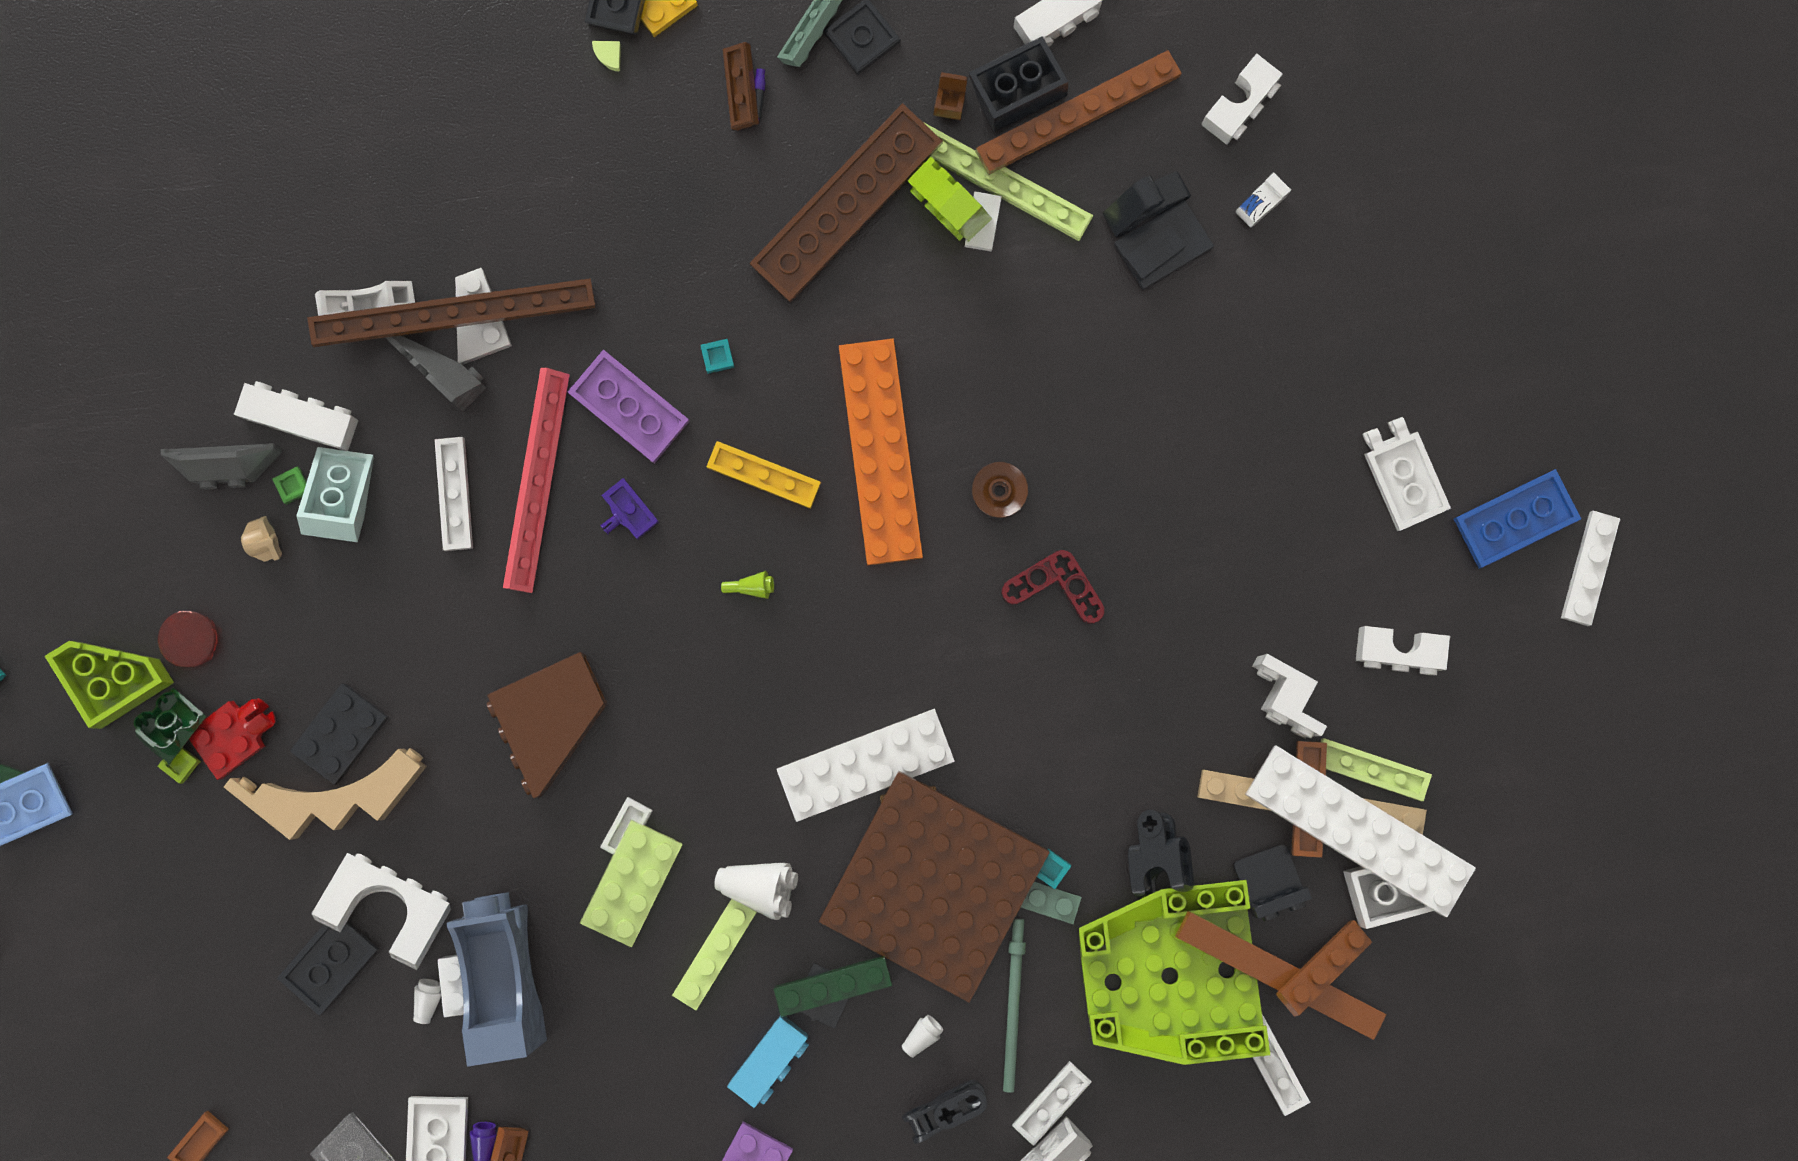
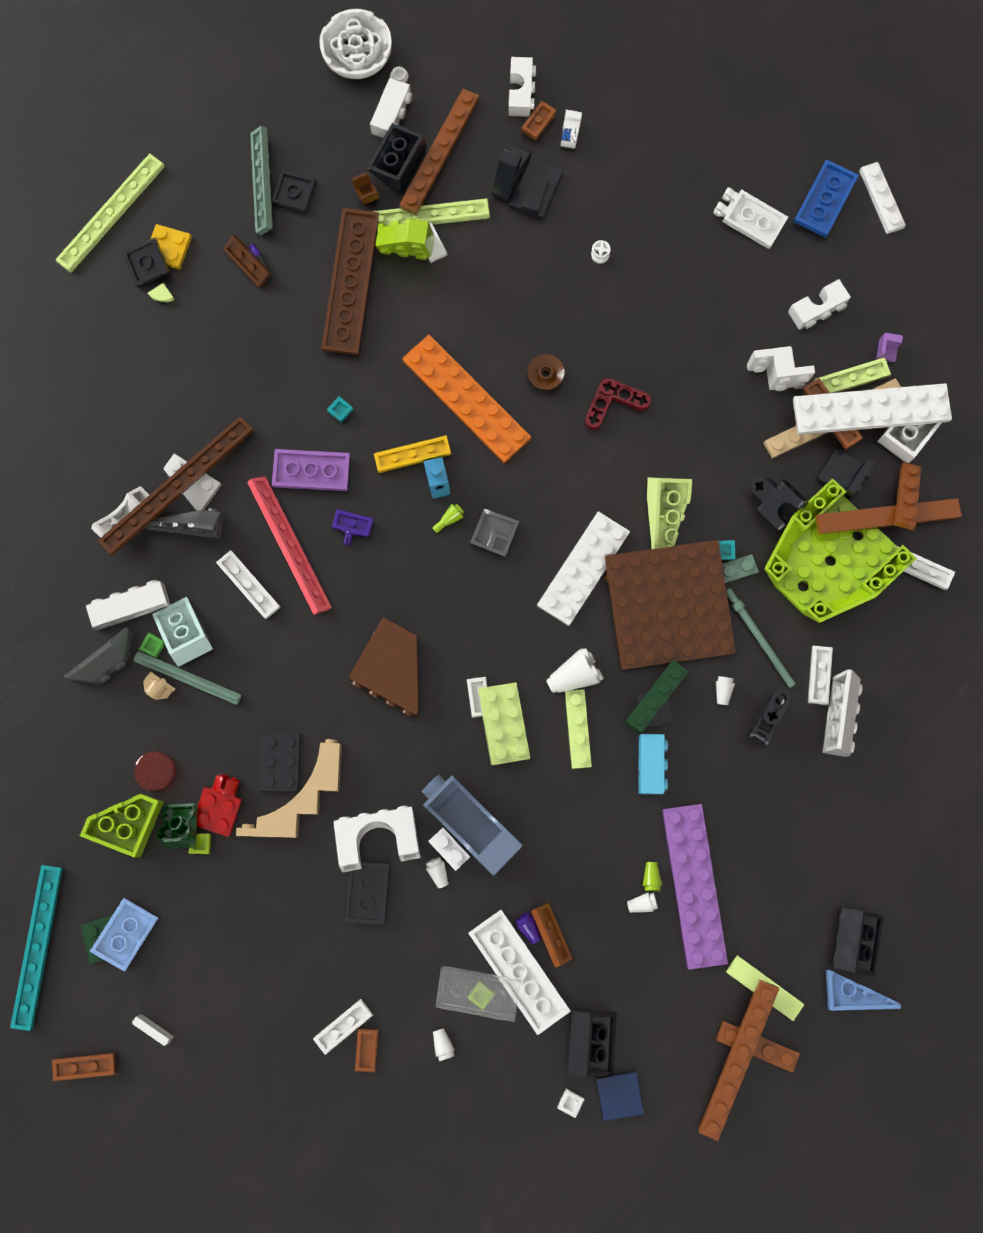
camera: 35 degrees left, 5 degrees down
none -> sand green axle [134,652,241,705]
none -> white tile [313,999,373,1055]
none -> dark azure torso [424,457,451,499]
none -> dark grey plate [470,509,519,557]
none -> dark orange plate [521,101,556,141]
none -> white wheel [591,240,610,264]
none -> yellowish green wedge [647,478,692,549]
none -> medium lavender panel [876,332,903,363]

